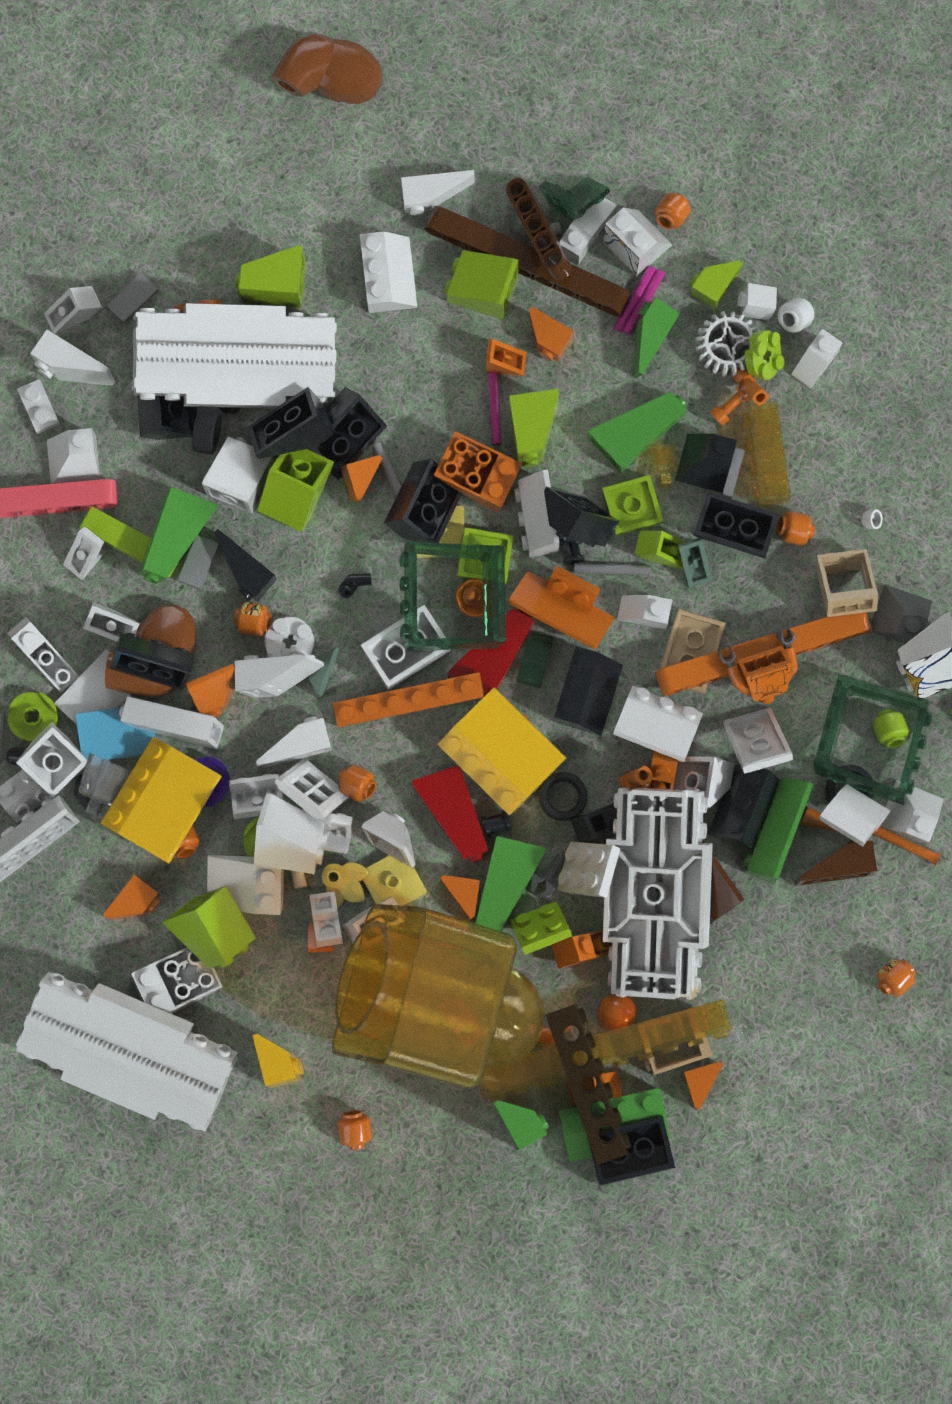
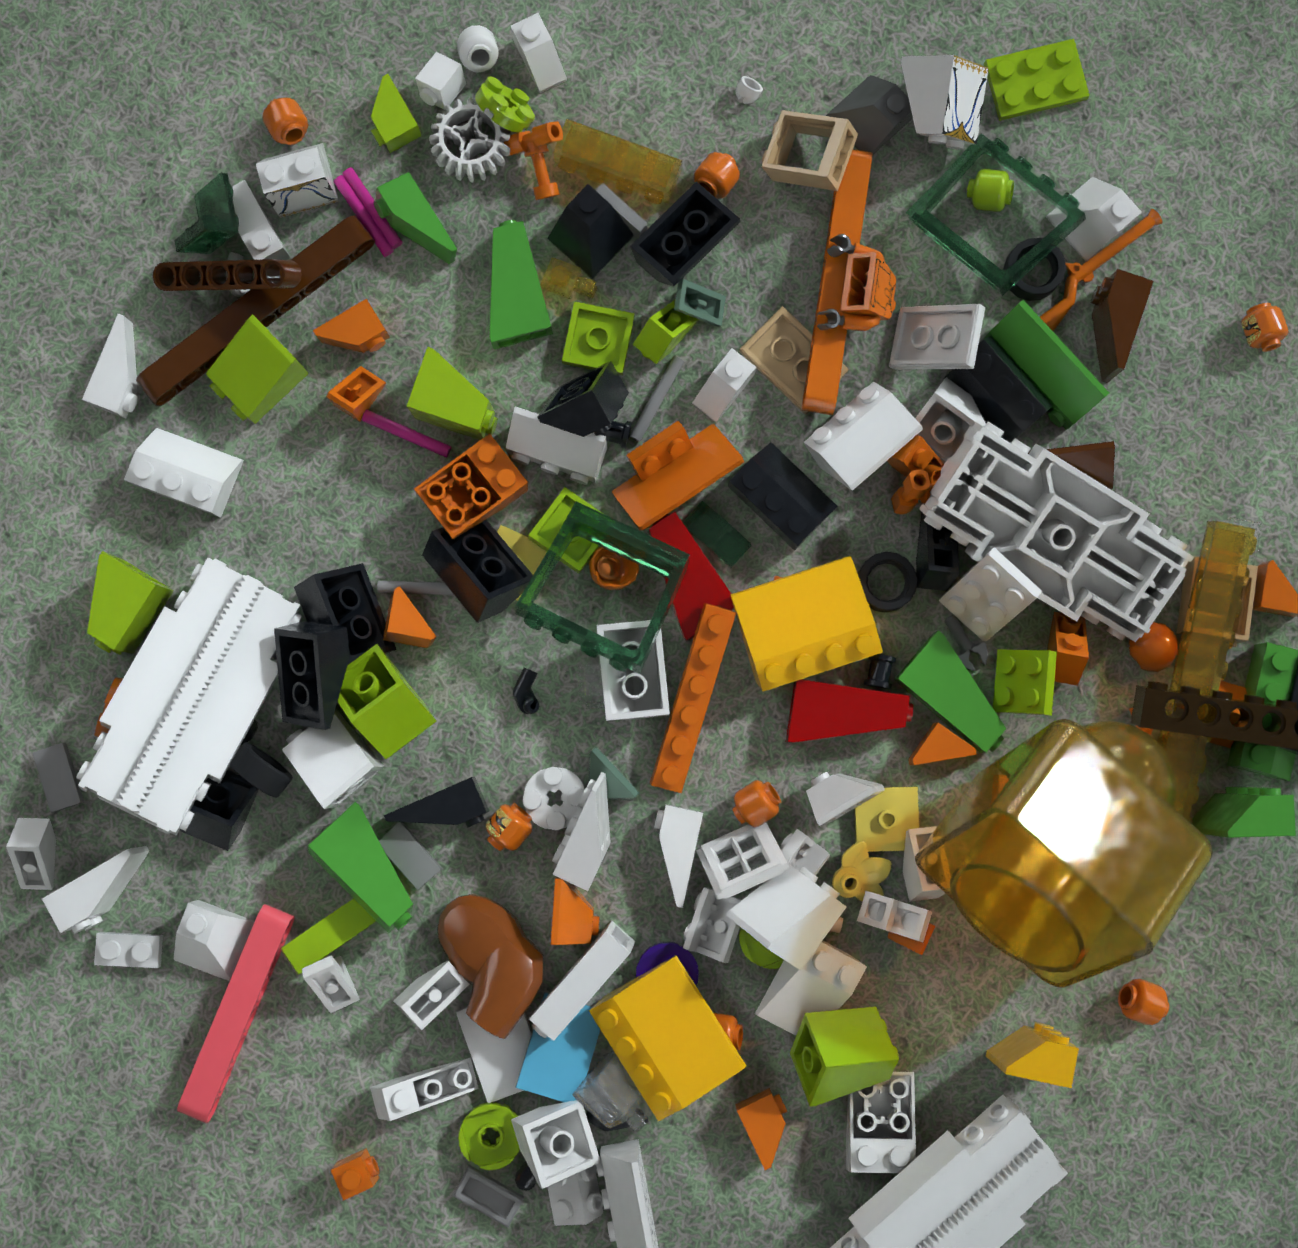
camera: 65 degrees left, 5 degrees up
black slope [109,633,194,690] -> none
white slope [819,784,890,846] -> none

